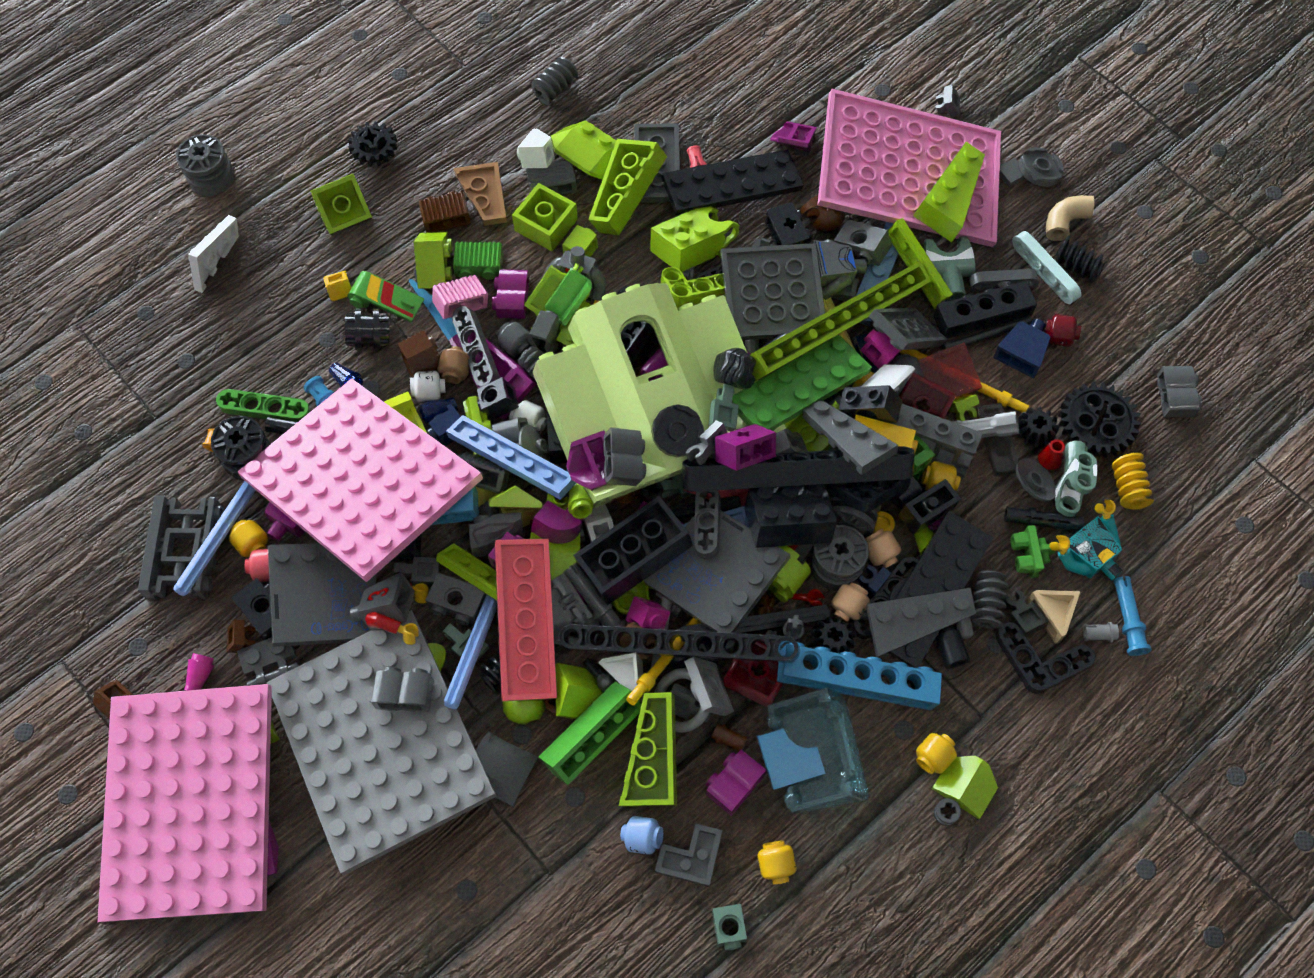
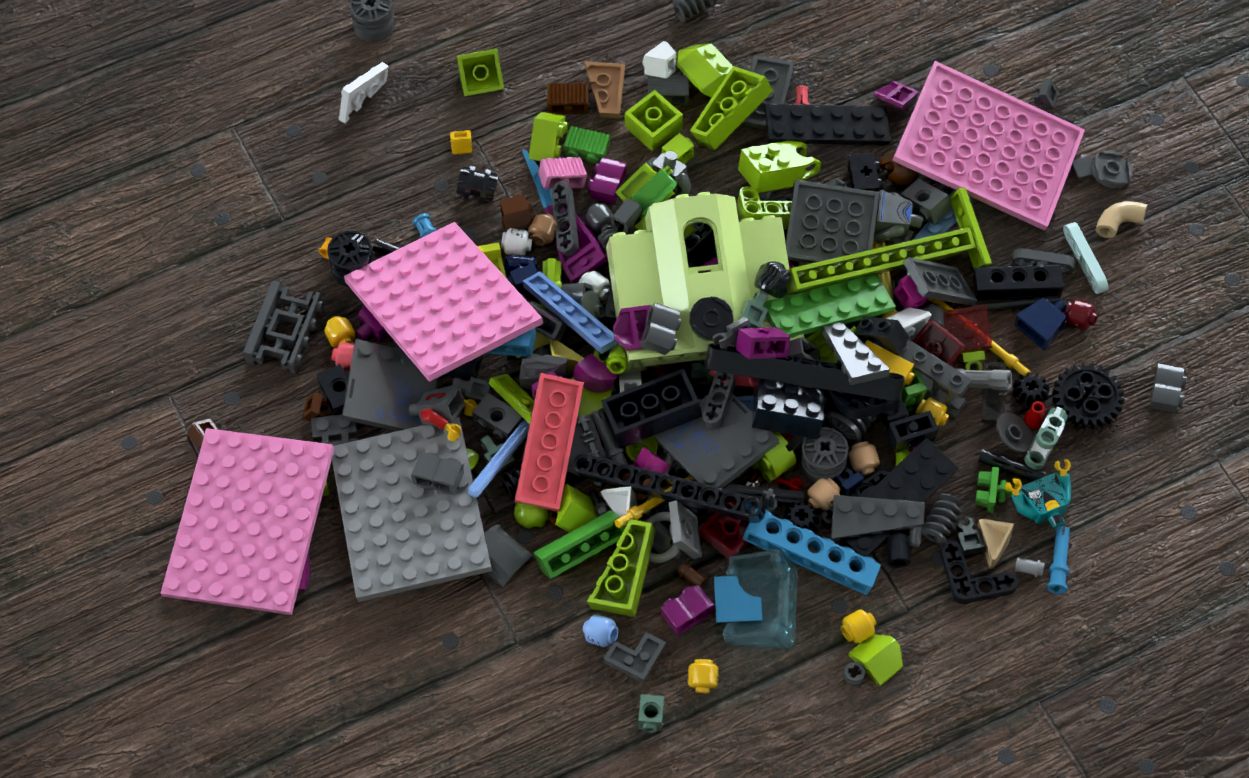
camera: 15 degrees right, 5 degrees down
light blue axle [174,481,256,596] -> none
dark pink cone [184,653,214,691] -> none
bright green beam [216,389,311,422] -> none
clear blue cone [328,362,363,388] -> none
bright green door [347,271,424,323] -> none
black gear [348,121,398,167] -> none
black brick [477,377,519,419] -> none
lime slope [488,486,542,508] -> none
yellow tile [873,511,895,533] -> none
lime wedge [913,142,985,242] -> none
sand green connector [923,236,975,301] -> none
black piece [1055,236,1109,283] -> none
yellow piece [1112,453,1154,510] -> none

